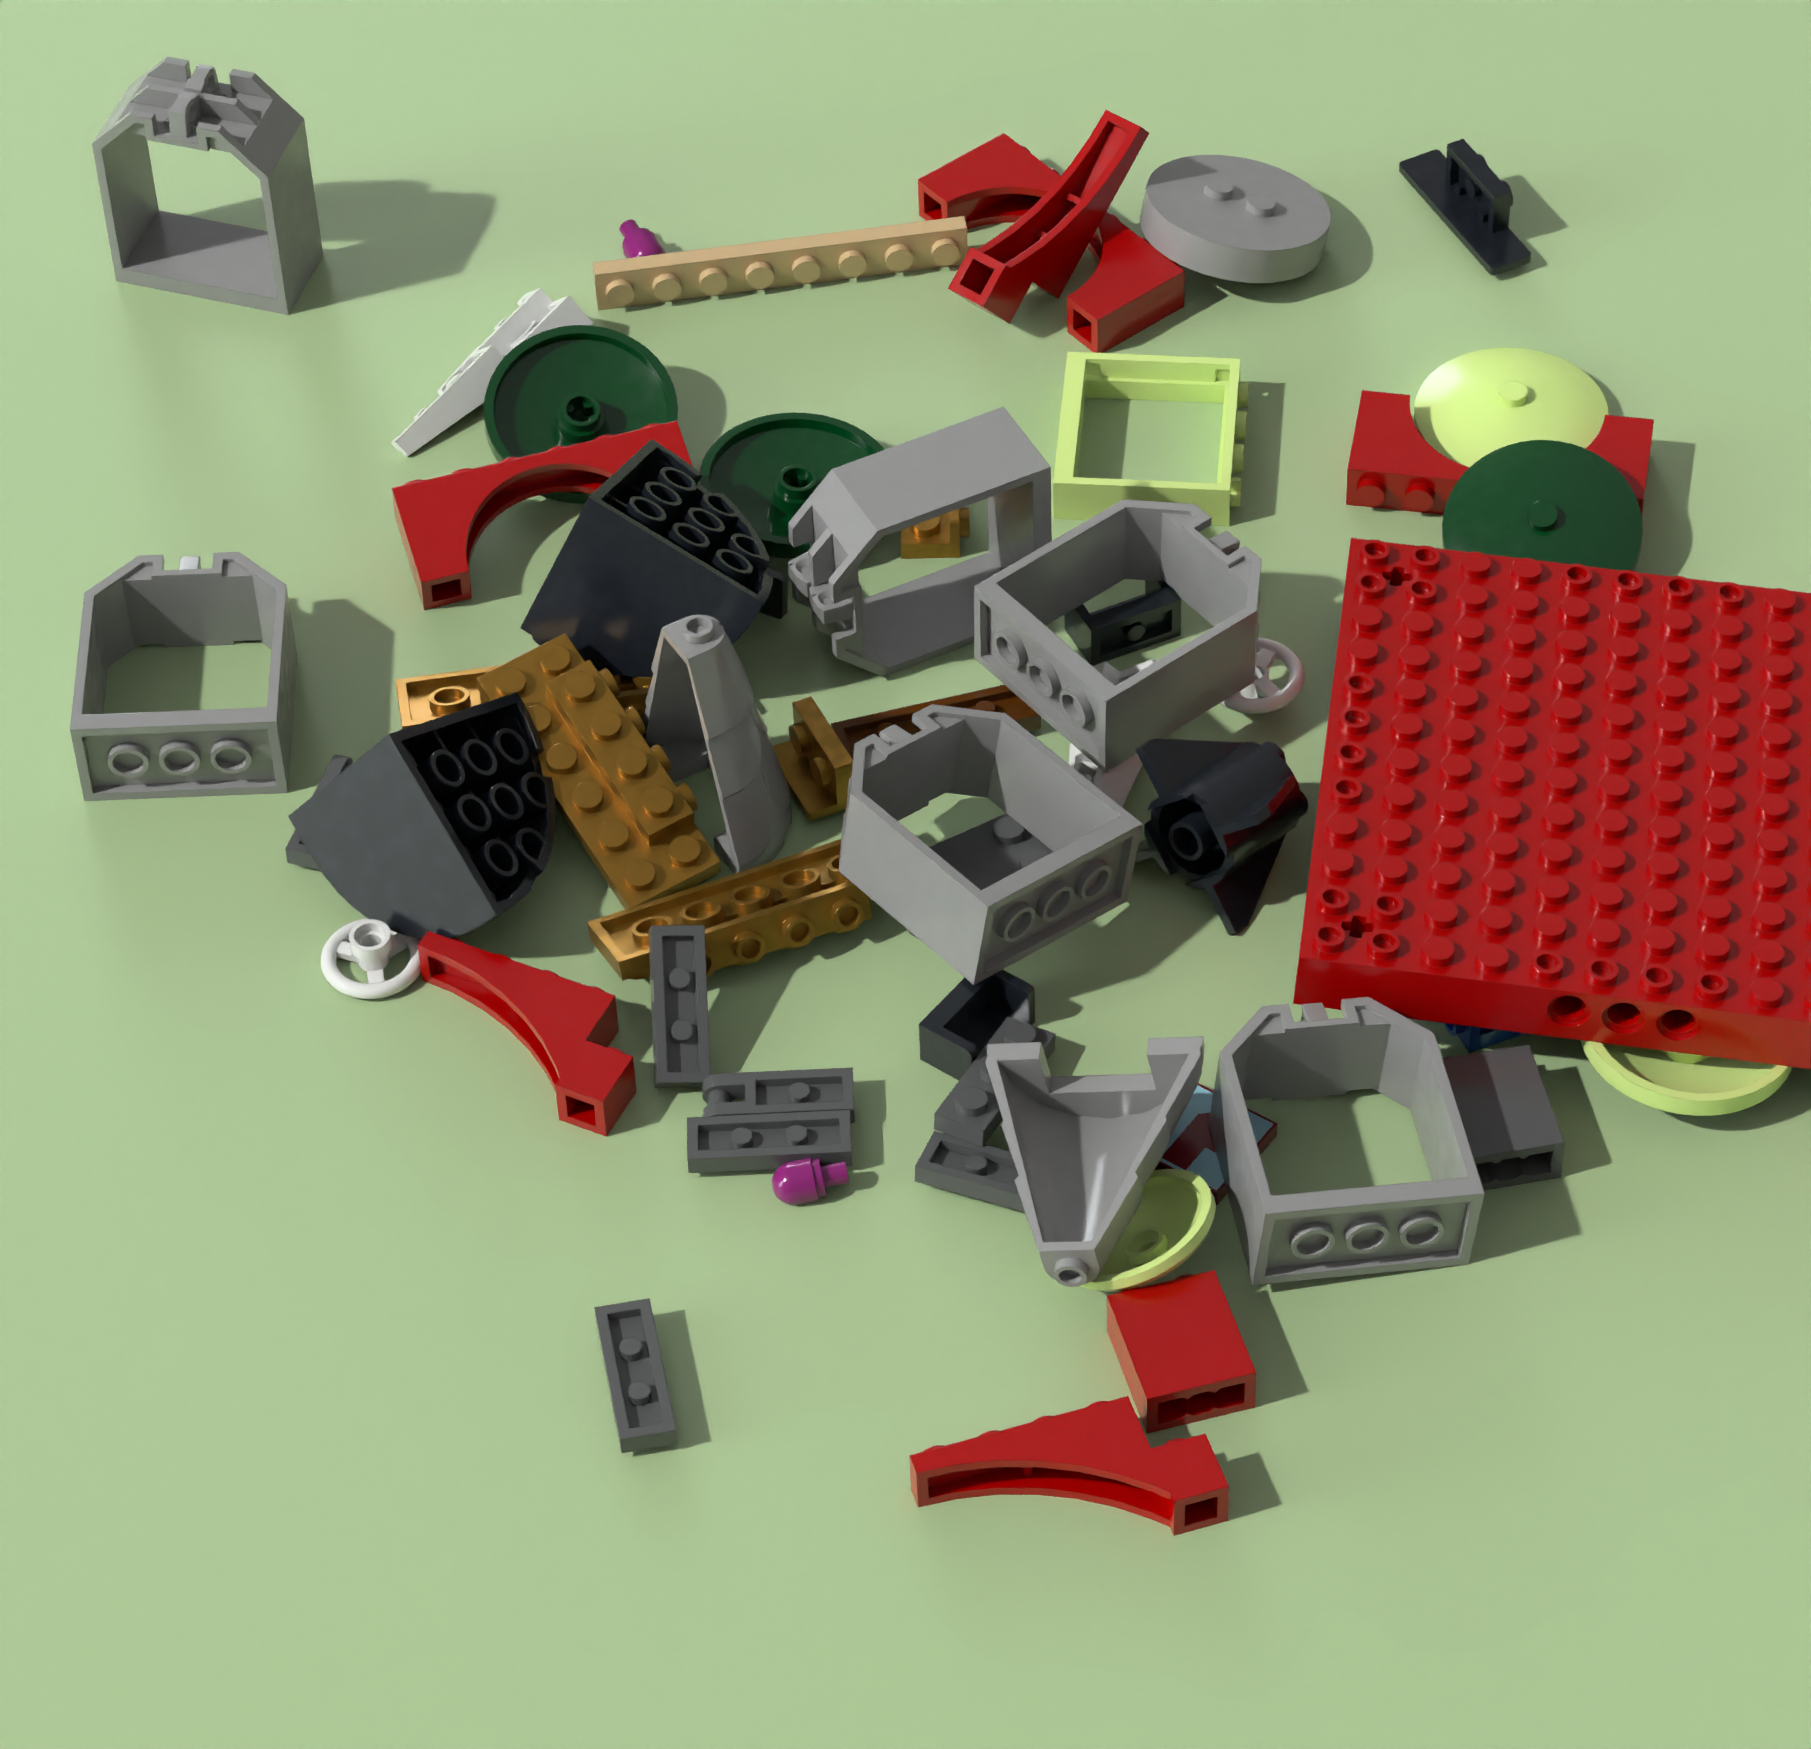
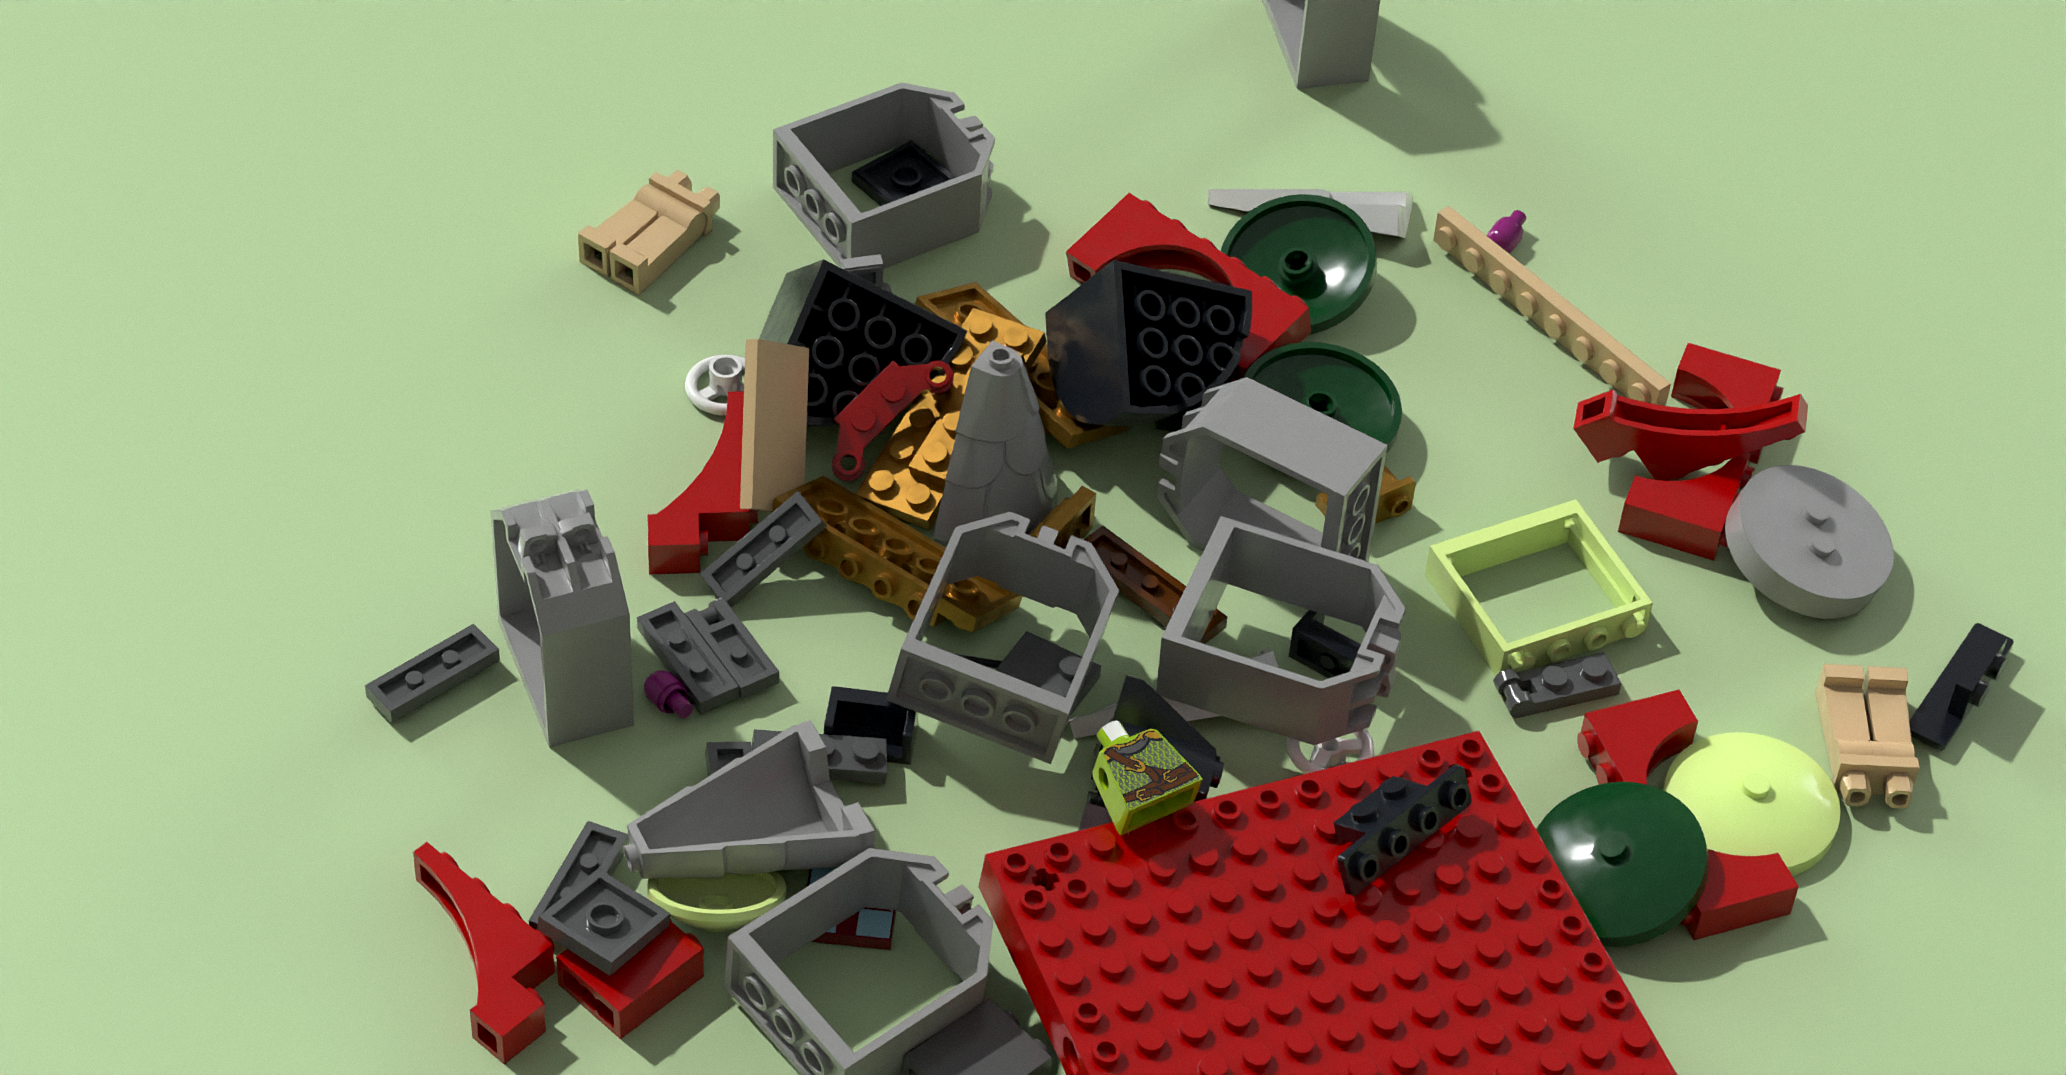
camera: 55 degrees right, 0 degrees up
none -> light grey container [490,490,634,747]
none -> dark grey plate [529,821,629,940]
none -> dark grey plate [537,868,671,976]
none -> tan hips [578,170,720,295]
none -> tan tile [740,339,809,513]
none -> red plate [832,360,954,482]
none -> light grey tile [841,254,884,288]
none -> black tile [852,140,956,206]
none -> torso [1092,721,1203,836]
none -> black bracket [1333,764,1472,896]
none -> dark grey plate [1493,652,1622,718]
none -> tan hips [1815,664,1920,809]

